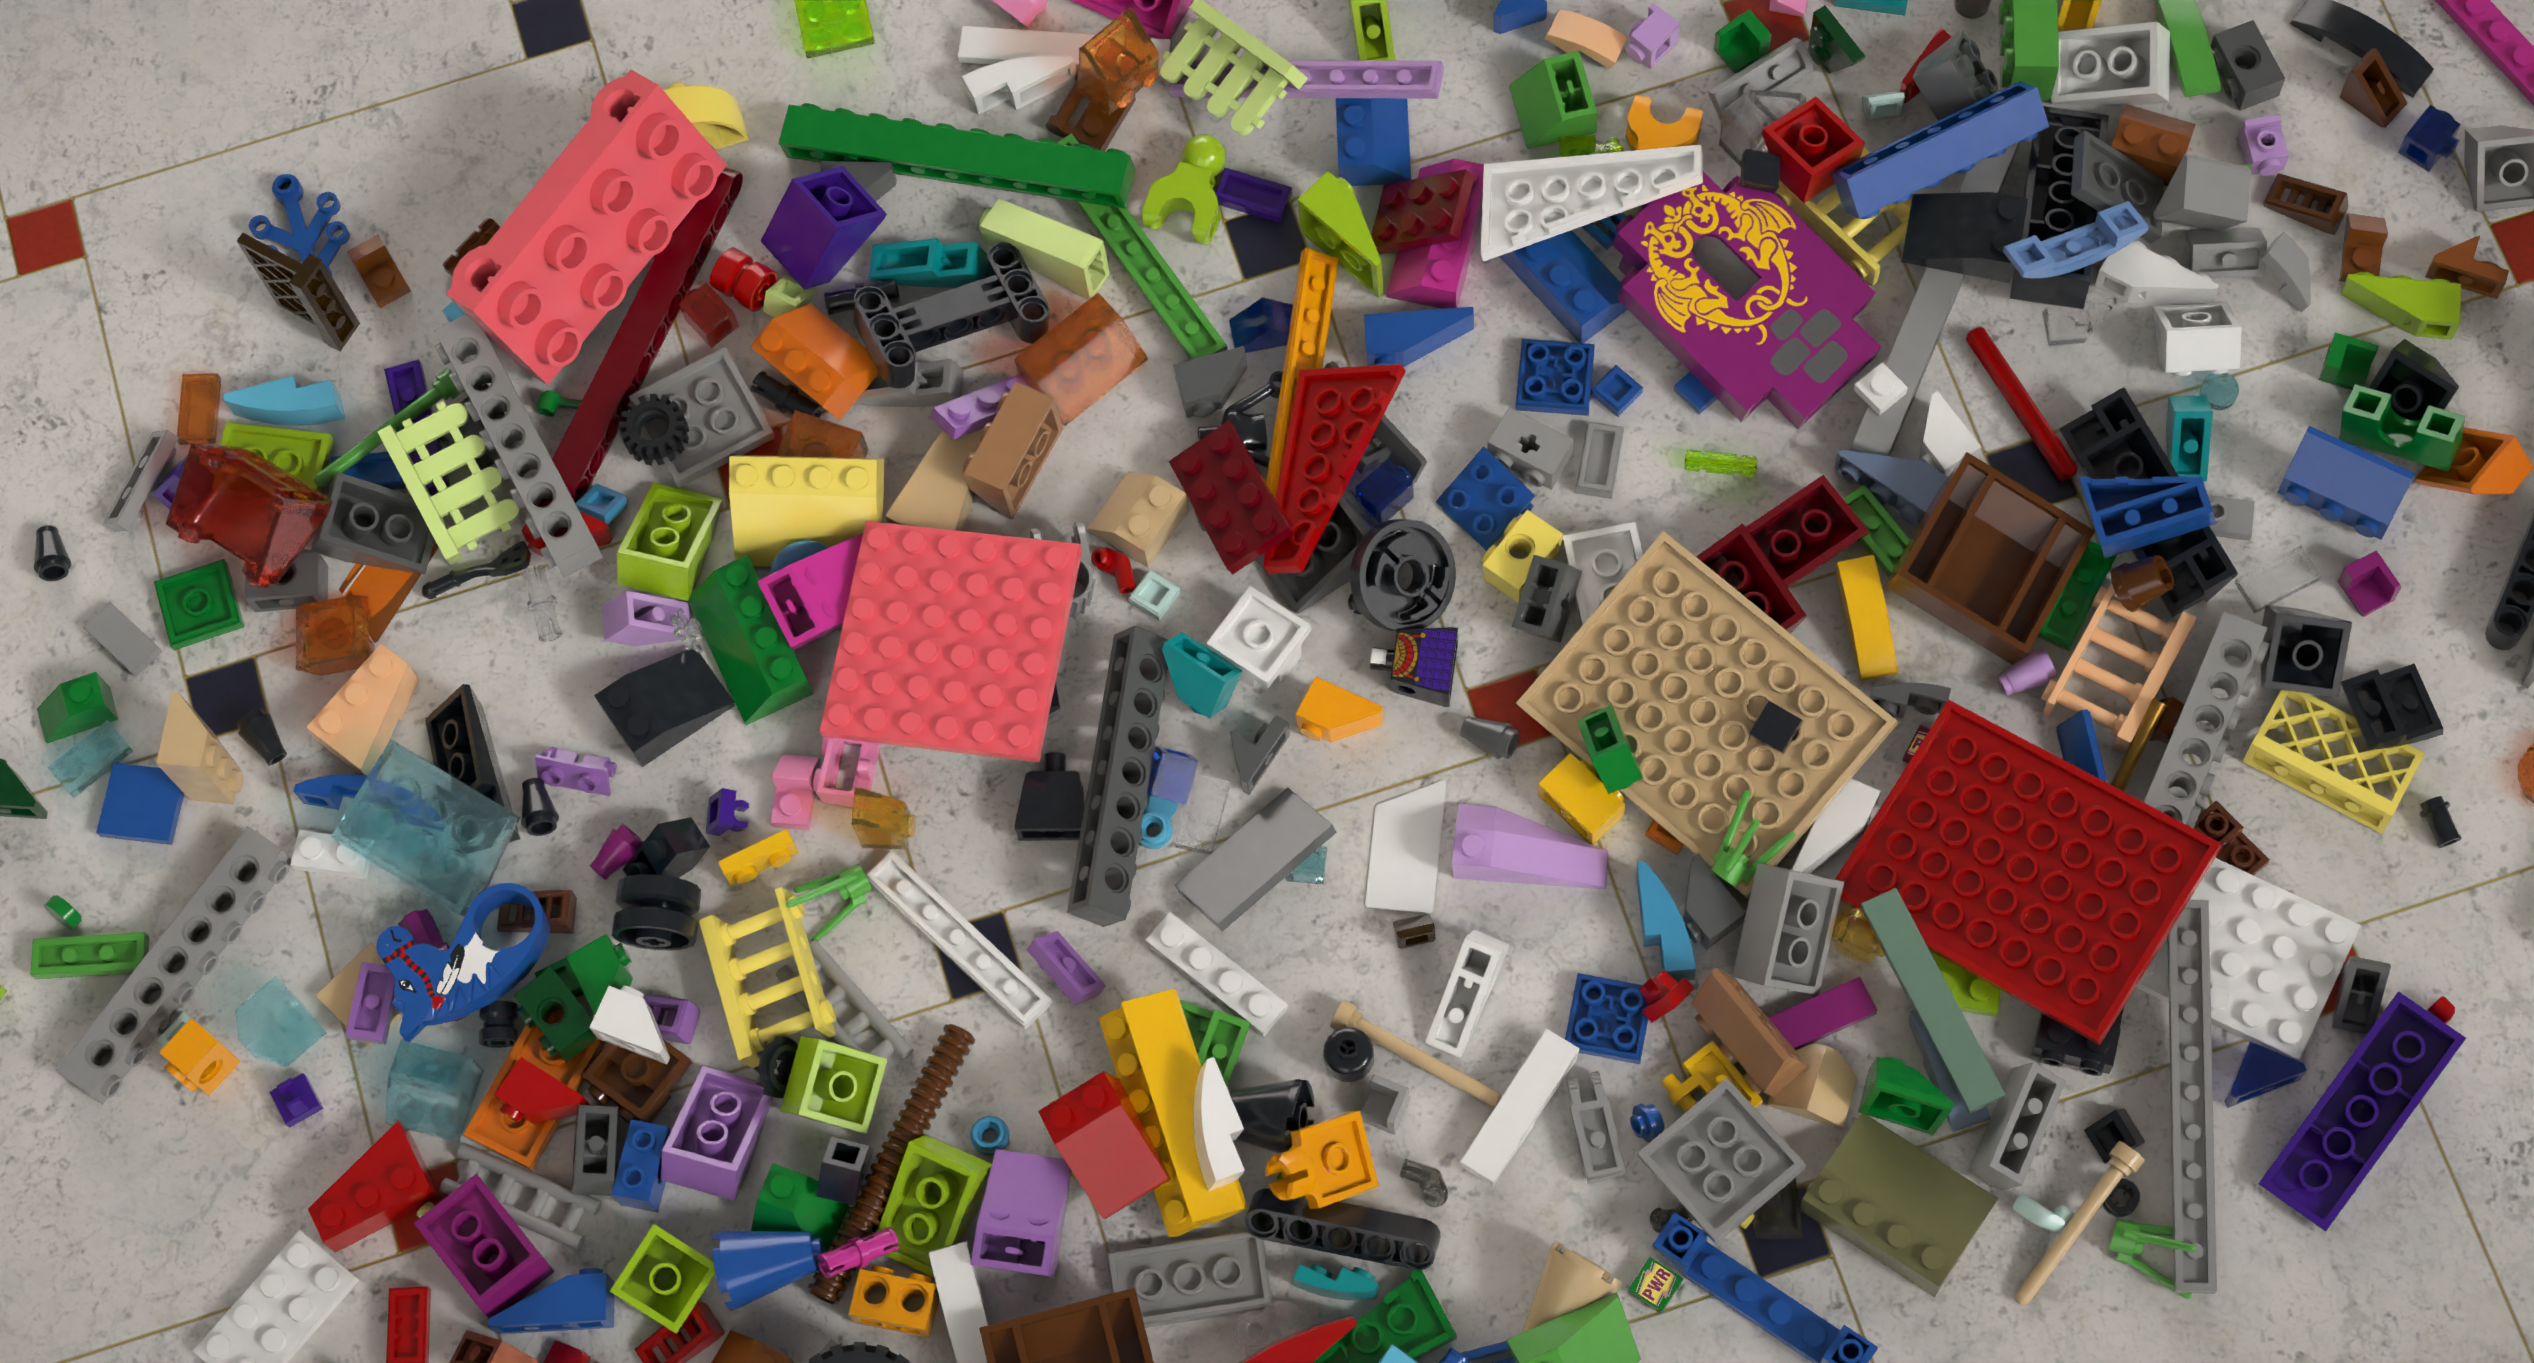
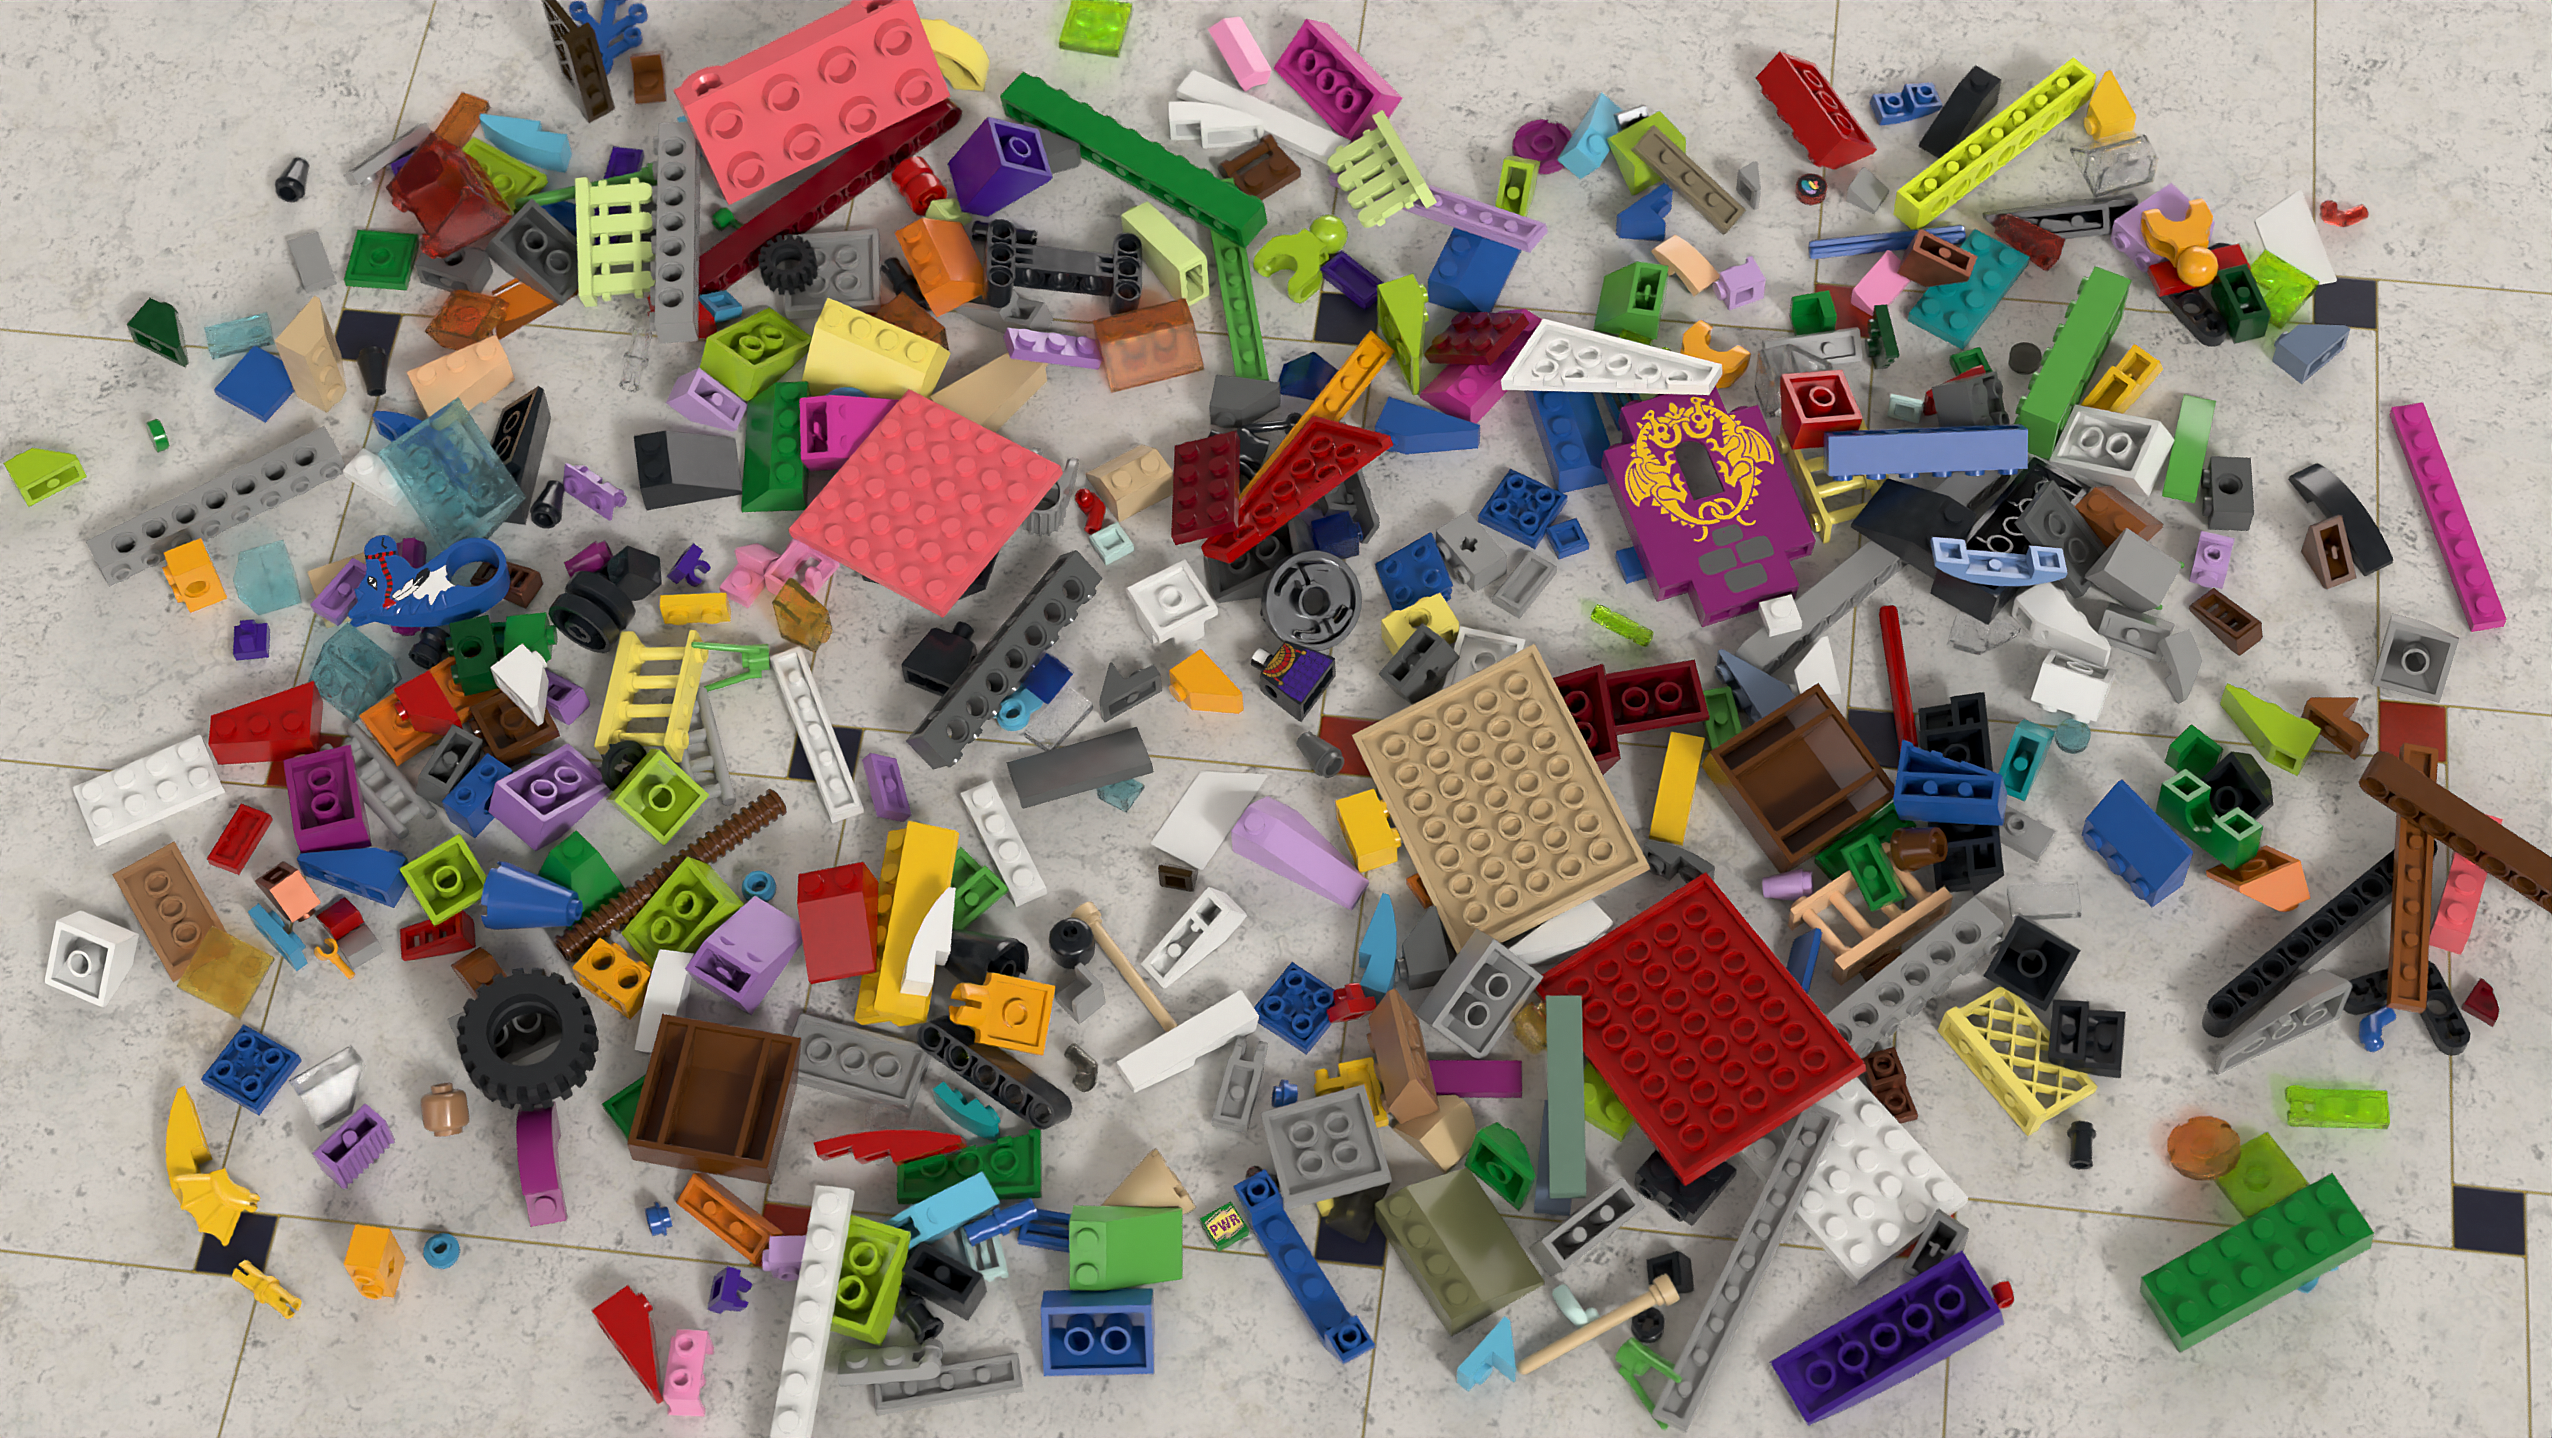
camera: 20 degrees right, 10 degrees down
bright green plate [30,932,149,979] -> none
green slope [37,672,118,744] -> none
black piece [422,541,532,599] -> none
clear plant [670,609,705,653] -> none
clear red brick [678,282,739,348] -> none
black slope [816,1136,873,1206] -> none
dark pink pin [818,1227,899,1279] -> none
teal slope [868,238,987,288] -> none
medium nougat slope [963,381,1063,520] -> none
clear orange slope [1078,8,1159,116] -> none
teal slope [1162,632,1243,718] -> none
green slope [1577,704,1643,794] -> none
bright green plant [1711,790,1795,887] -> none
black tile [1740,149,1781,193] -> none
black tile [1749,701,1803,755] -> none
pearl gold bar [2111,699,2167,792] -> none
clear blue slope [2224,1041,2307,1108] -> none
magenta panel [2337,550,2401,617] -> none
dark orange slope [2339,213,2388,282] -> none
clear blue brick [2398,105,2461,172] -> none
none -> medium azure slope [1457,1316,1516,1392]
none -> green slope [1840,834,1907,912]
none -> green tile [1949,347,1992,376]

